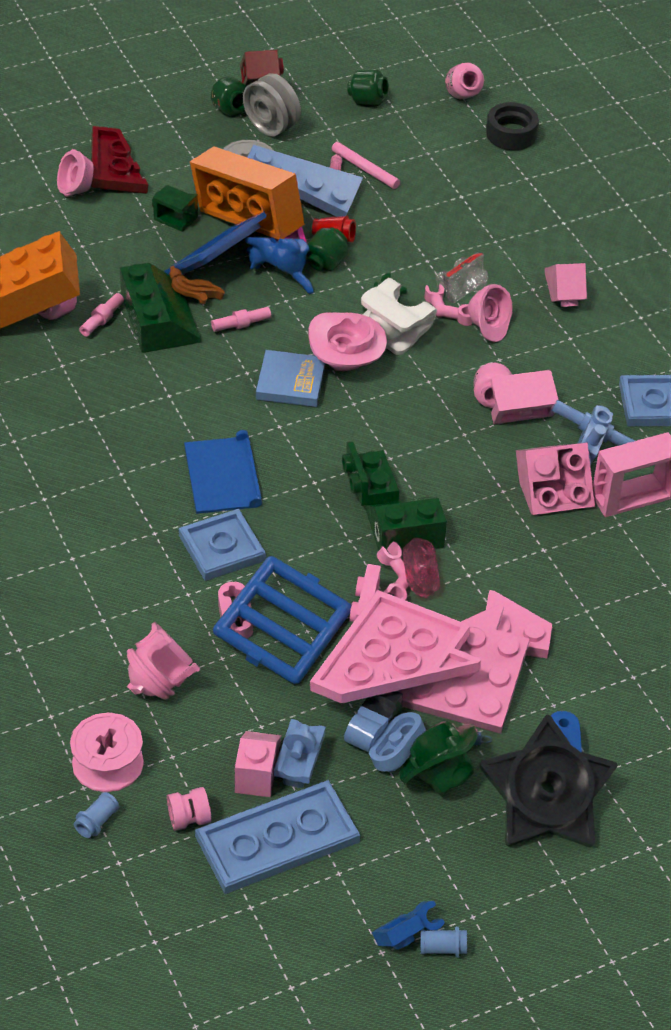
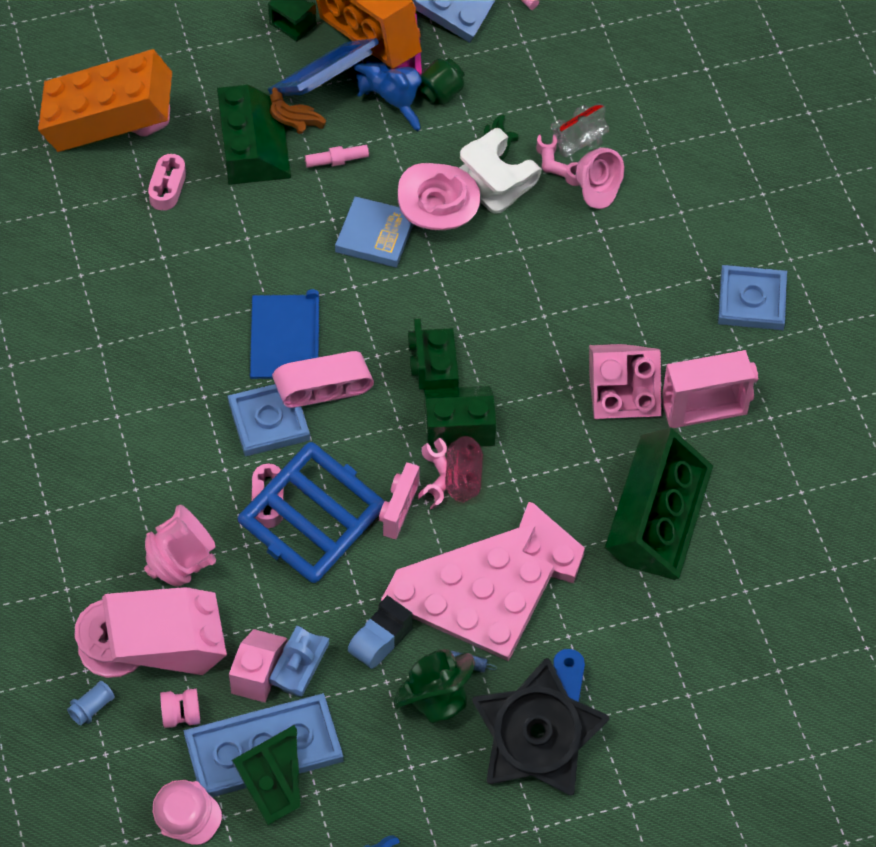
camera: 10 degrees right, 10 degrees up
bright pink bar [79,293,124,336] -> none
bright pink wing [310,590,481,703] -> none
red cone [312,216,356,242] -> none
medium blue plate [369,712,426,772] -> none
bright pink head [474,363,512,408] -> none
bright pink panel [490,370,558,424] -> none
bright pink slope [545,263,587,307] -> none
medium blue piece [551,400,635,466] -> none
none -> bright pink slope [102,587,227,675]
none -> bright pink beam [148,154,186,210]
none -> bright pink hat [152,780,222,845]
none -> dark green wing [231,725,300,825]
none -> bright pink beam [272,351,374,408]
none -> dark green slope [604,428,713,580]

